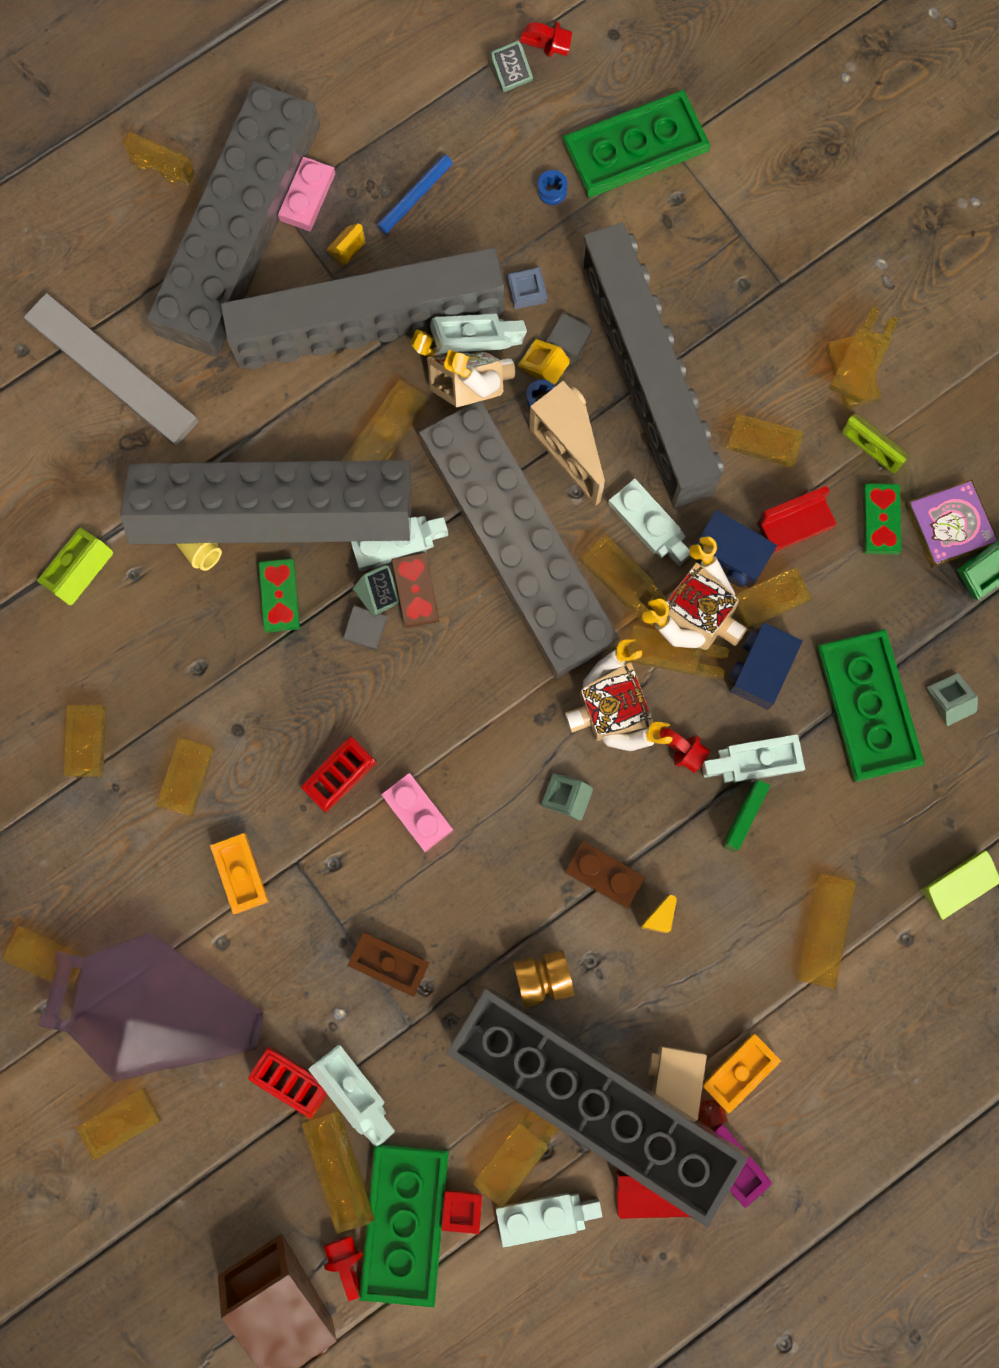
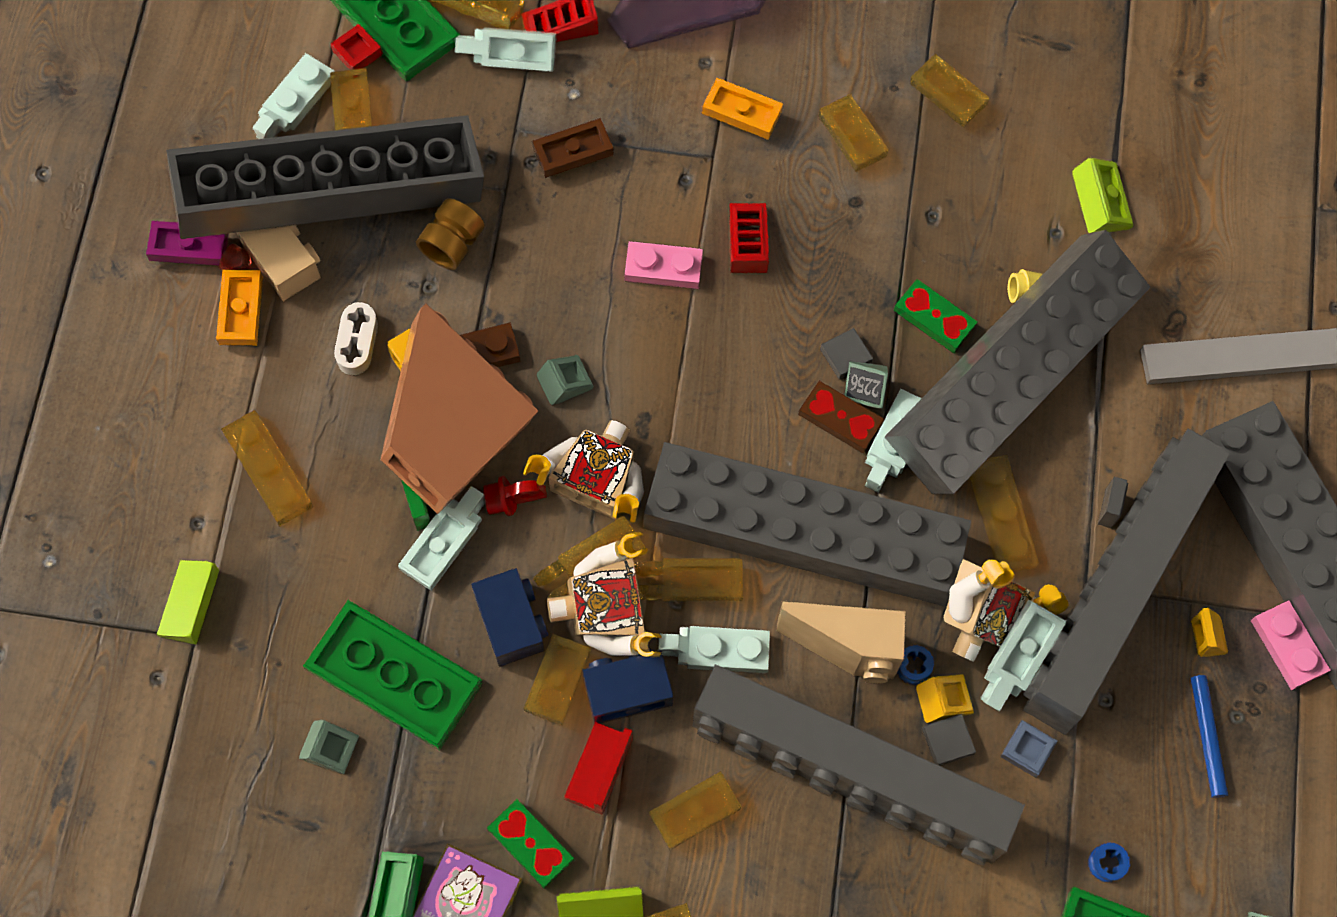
camera: 130 degrees right, 10 degrees down
none -> white beam [335,302,378,375]
none -> nougat slope [380,304,539,514]
none -> dark grey tile [1098,476,1129,528]

